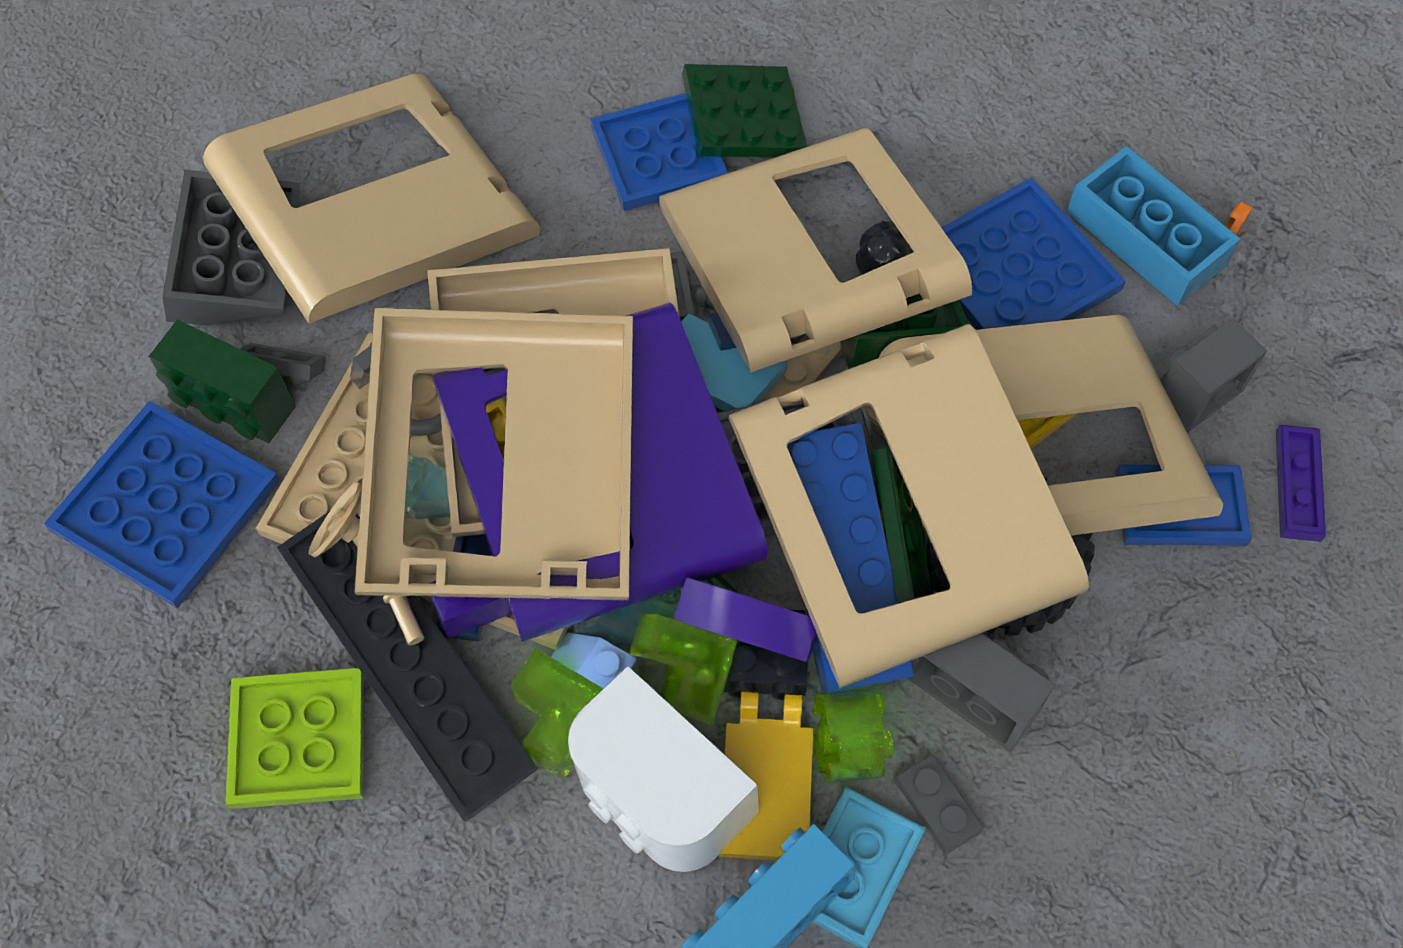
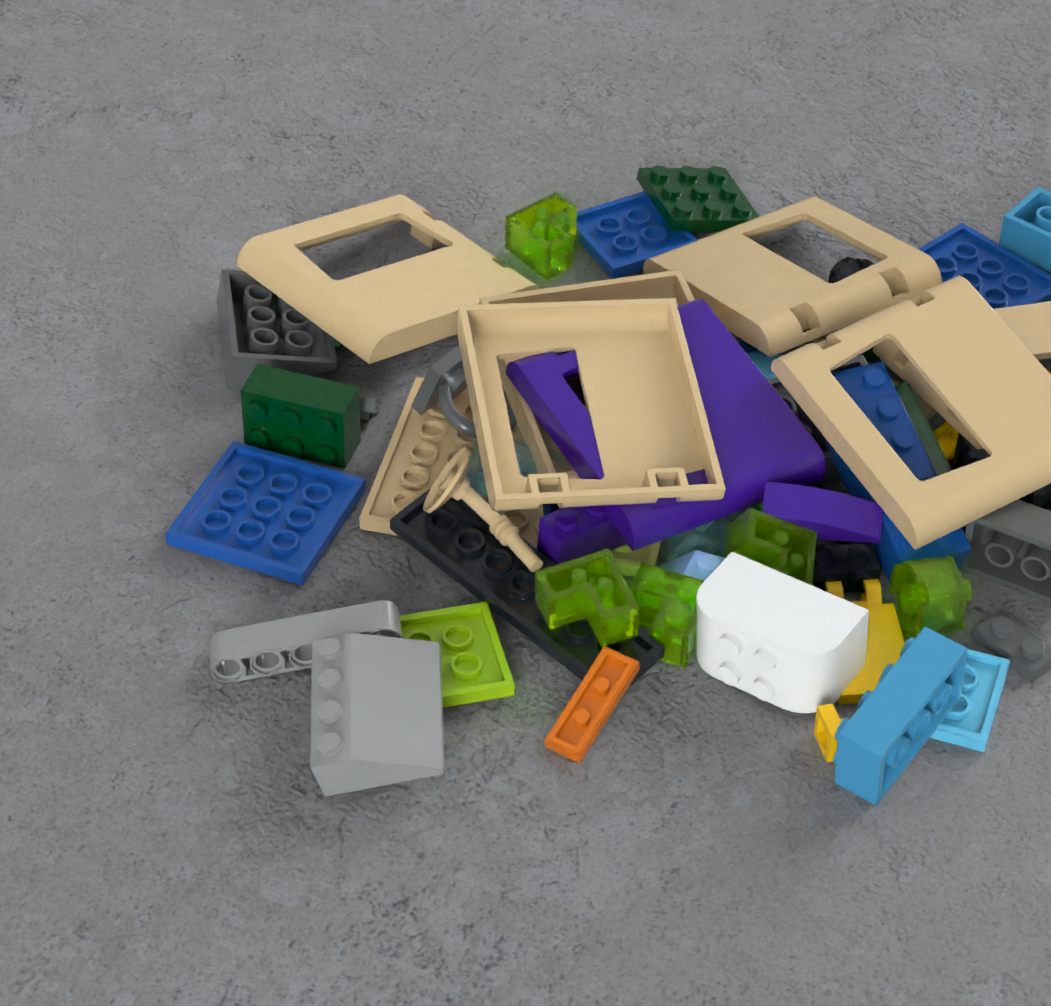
camera: 10 degrees left, 20 degrees down
none -> light grey beam [209,600,402,683]
none -> light grey slope [310,633,445,797]
none -> clear neon green brick [505,192,577,280]
none -> clear neon green brick [535,549,639,647]
none -> orange tile [544,646,640,764]
none -> yellow plate [813,703,844,763]

